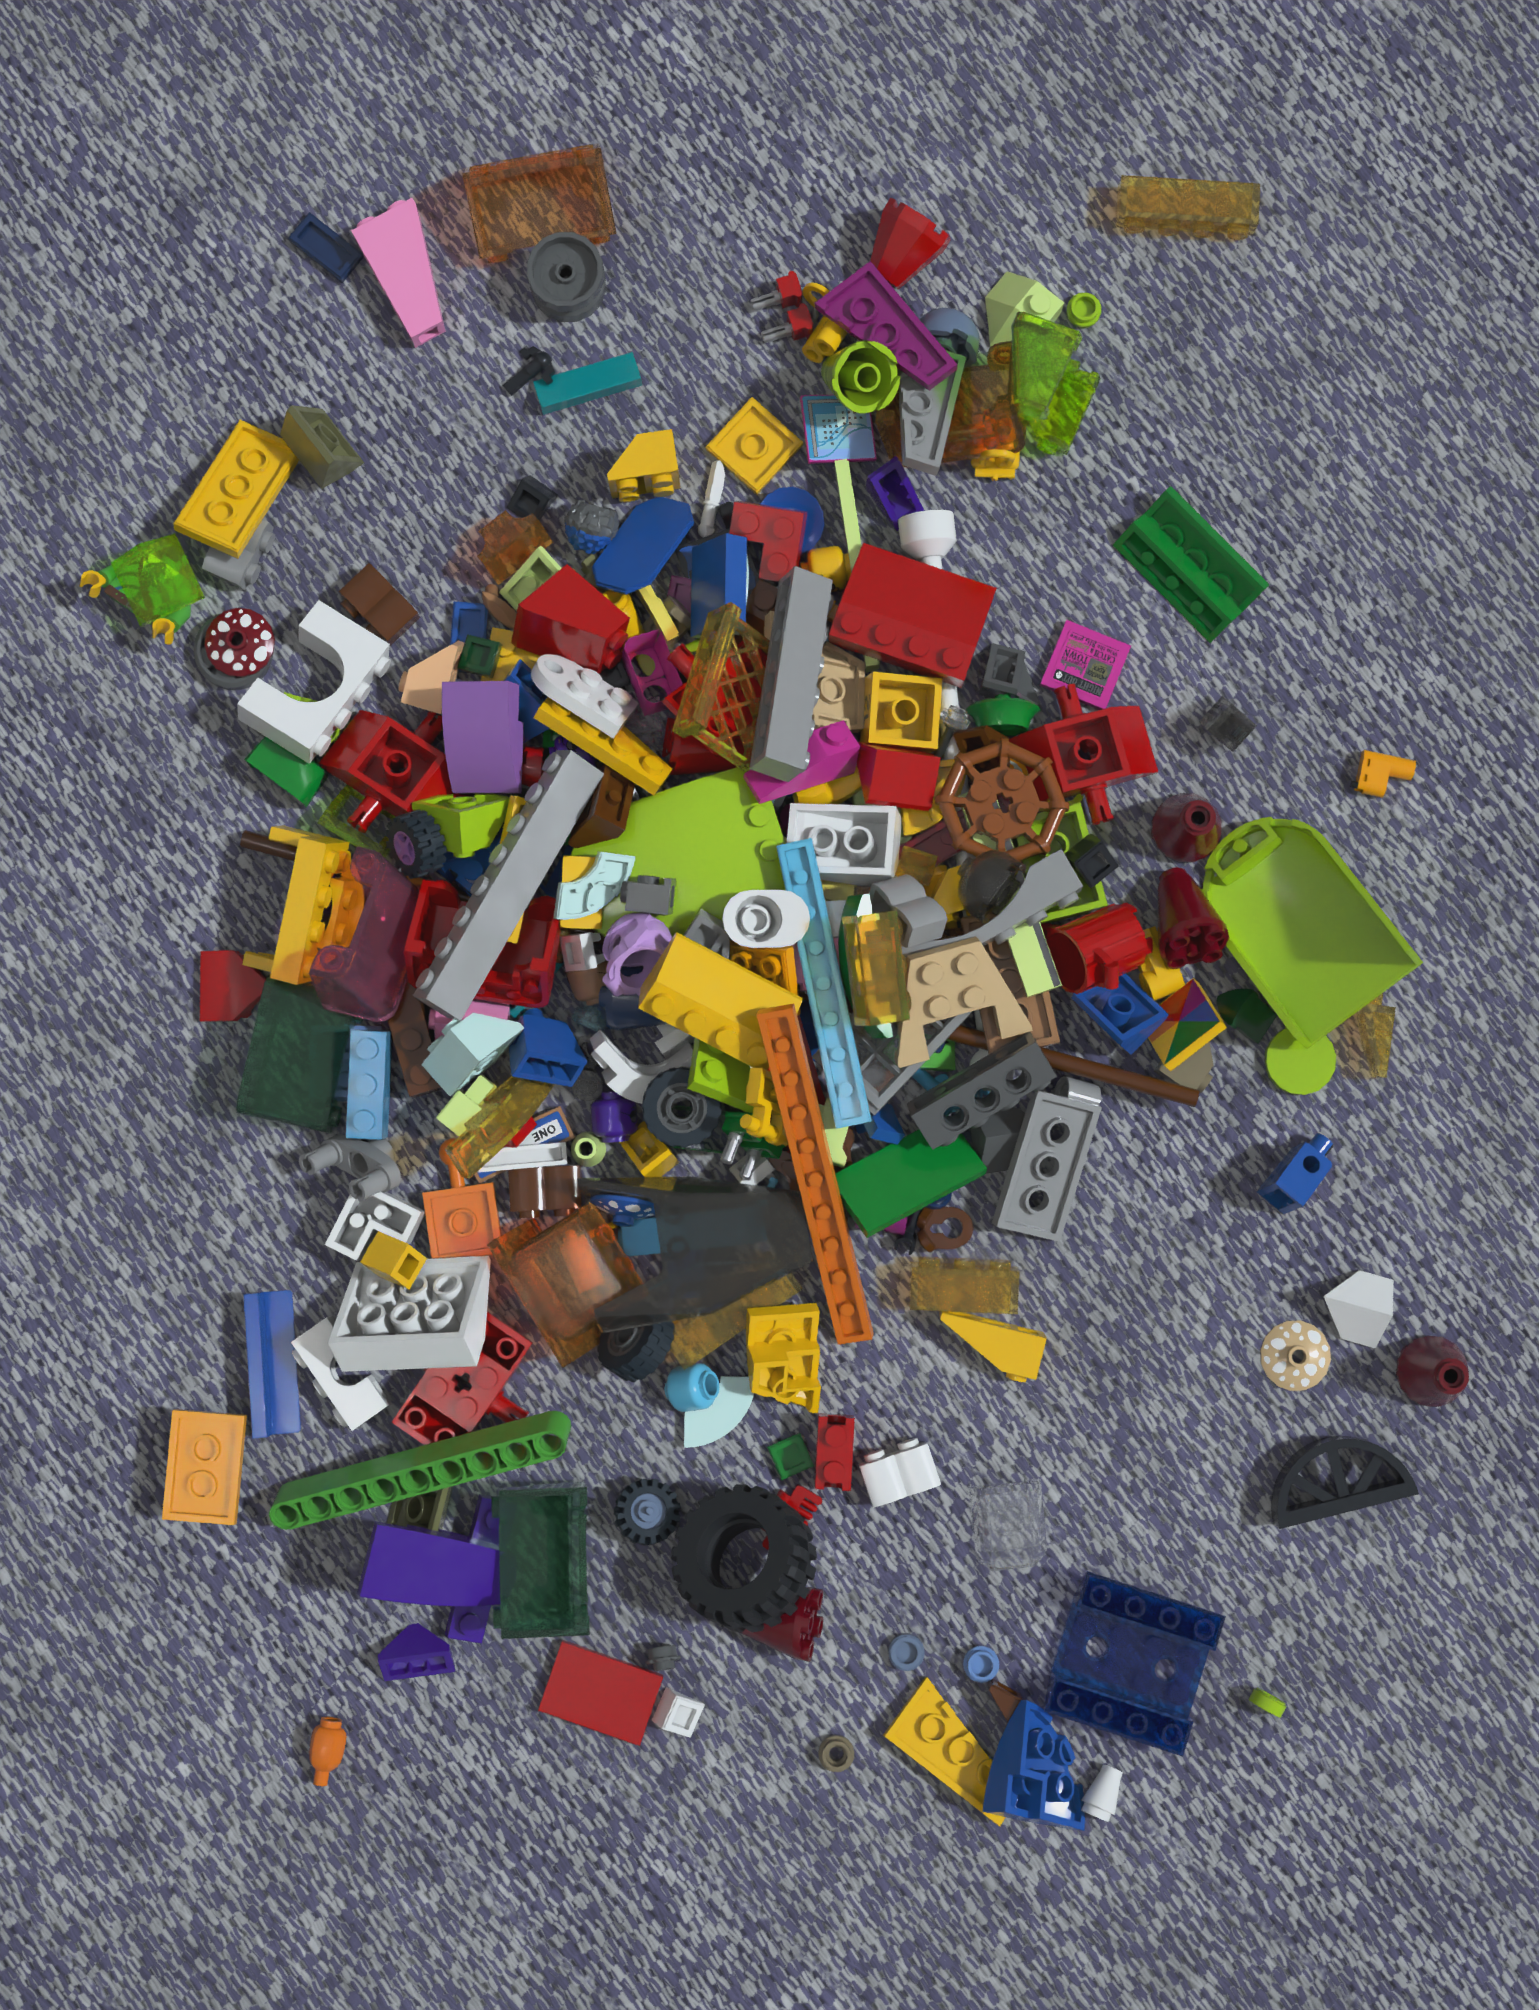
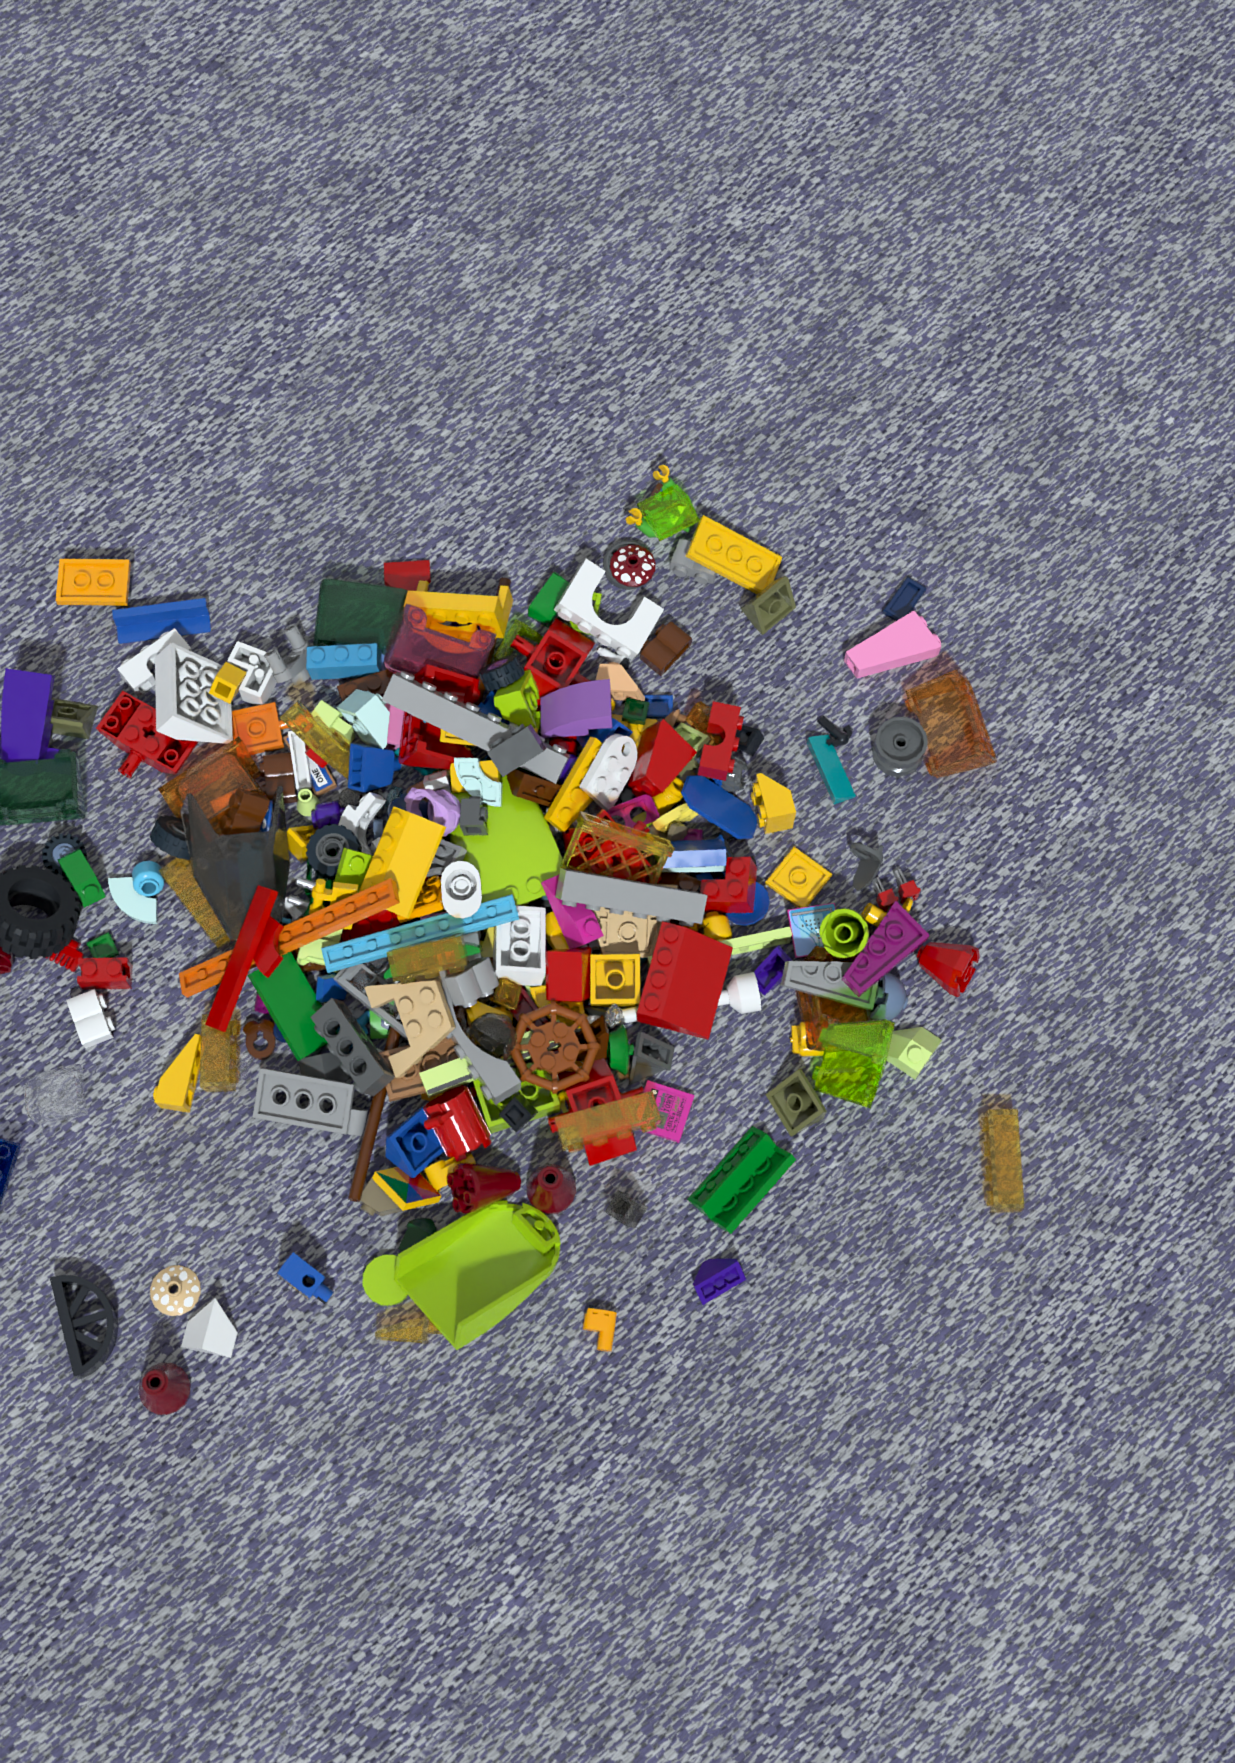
camera: 85 degrees right, 15 degrees down
bright green beam [269,1411,572,1530] -> none
white piece [698,460,725,538] -> none
yellow slope [746,1303,821,1413] -> none
black hand [894,1209,921,1255] -> none
lime plate [1066,293,1101,328] -> none
none -> green slope [57,849,106,908]
none -> red tile [205,885,278,1032]
none -> reddish brown brick [220,788,270,845]
none -> red tile [253,916,284,978]
none -> sand blue tile [373,819,384,840]
none -> dark grey brick [487,724,546,777]
none -> clear yellow brick [554,1091,661,1153]
none -> white piece [597,647,630,670]
none -> dark purple slope [692,1259,746,1305]
none -> red arch [698,701,744,781]
none -> olive slope [766,1069,827,1137]
none -> dark grey piece [850,843,883,891]

